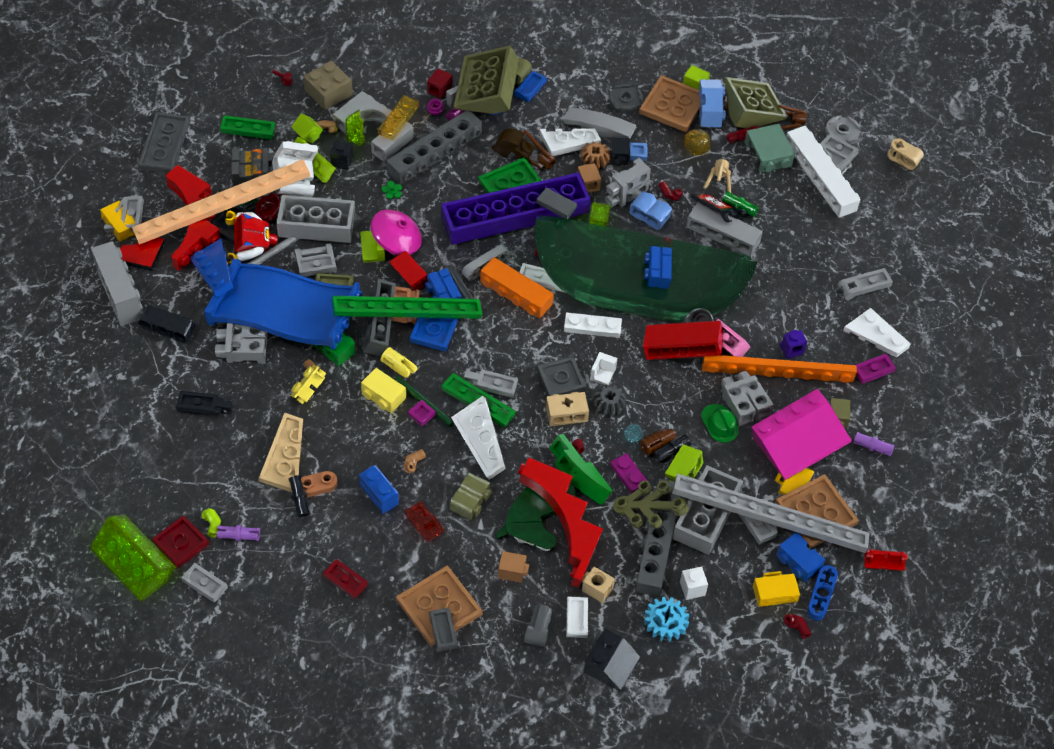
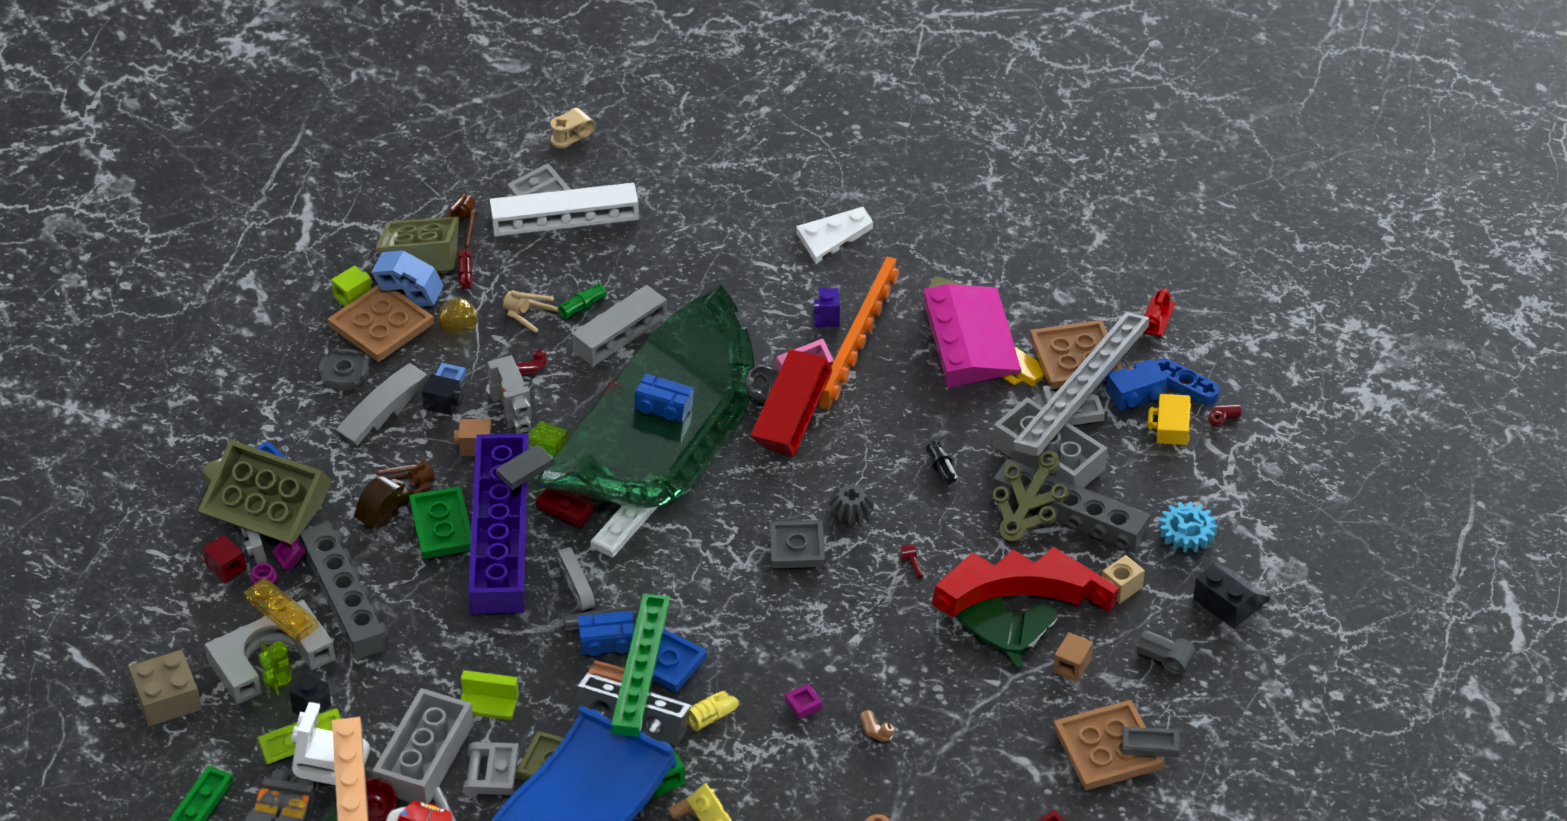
camera: 70 degrees left, 10 degrees down
dark red hand [272,69,293,86] -> none
lime brick [291,113,323,143] -> none
medium nougat arm [316,120,338,133] -> none
blue brick [359,465,399,514] -> none
light yellow brick [361,368,406,414] -> none
dark pink dish [370,209,422,255] -> none
green plant [382,181,402,200] -> none
red hinge [389,250,427,291] -> none
dark green bar [394,375,454,427] -> none
clear red slope [404,501,445,542] -> none
green plate [442,373,516,428] -> none
olive brick [450,473,492,520] -> none
white wing [451,396,506,480] -> none
light grey hinge [464,369,518,398] -> none
orange brick [480,257,554,319] -> none
white wing [540,129,601,156] -> none
tan brick [546,392,589,426] -> none
green slope [549,434,613,505] -> none
white plate [564,313,622,338] -> none
white tile [566,597,588,638] -> none
medium nougat gear [580,141,610,170] -> none
white panel [590,352,617,385] -> none
magenta plate [610,453,647,494] -> none
clear light blue plate [624,424,643,443] -> none
medium blue brick [629,191,672,230] -> none
reddish brown hinge [639,429,677,456] -> none
lime hinge [665,444,704,482] -> none
white brick [680,567,708,600] -> none
black flag [691,193,747,222] -> none
green piece [701,404,739,443] -> none
light grey hips [721,371,774,427] -> none
sand green panel [744,124,795,173] -> none
light grey tile [825,116,860,144] -> none
light grey plate [838,268,893,300] -> none
medium lavender pin [853,432,895,457] -> none
magenta plate [856,354,896,384] -> none

